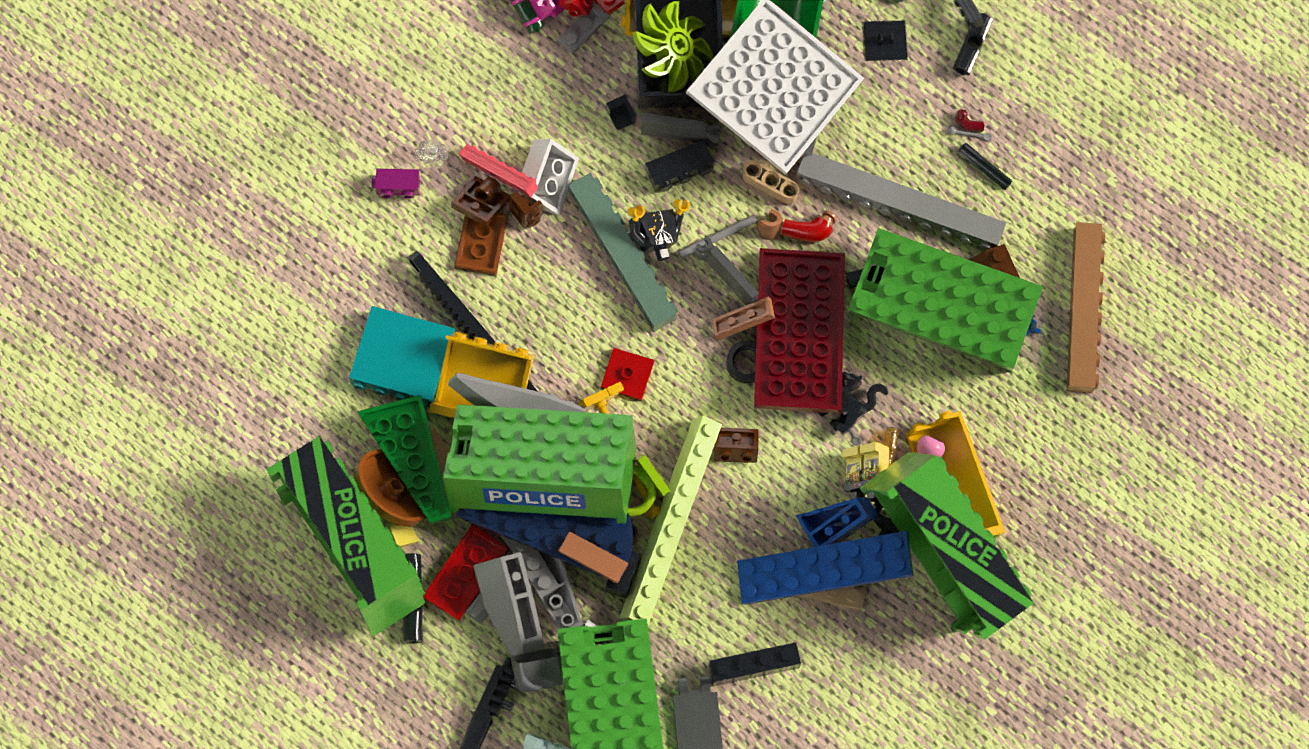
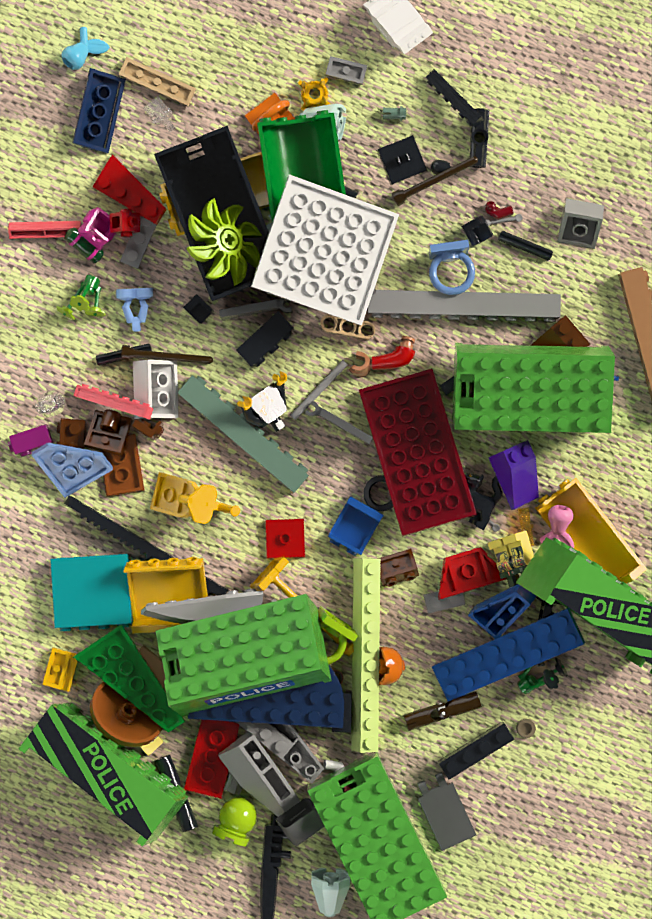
camera: 15 degrees left, 15 degrees up
nougat tile [559,532,628,584] -> none
nougat tile [711,297,775,340] -> none
none -> medium blue plate [32,443,113,498]
none -> yellow plate [42,647,78,692]
none -> plant [56,275,106,320]
none -> reddish brown bracket [56,418,86,449]
none -> black axle [96,344,152,366]
none -> light blue piece [116,288,153,332]
none -> dark brown piece [121,345,213,364]
none -> yellow plate [150,472,240,524]
none -> lime tile [212,797,257,847]
none -> blue panel [328,496,384,556]
none -> orange cylinder [379,647,405,685]
none -> dark brown piece [392,156,478,206]
none -> dark brown piece [404,691,482,731]
none -> light grey plate [424,591,465,613]
none -> medium blue tile [429,240,475,295]
none -> black cylinder [431,159,457,175]
none -> red wing [438,547,506,600]
none -> black panel [461,216,493,246]
none -> dark purple slope [488,440,539,510]
none -> dark tan tile [516,719,536,738]
none -> plant [517,657,568,694]
none -> light grey slope [557,198,604,249]

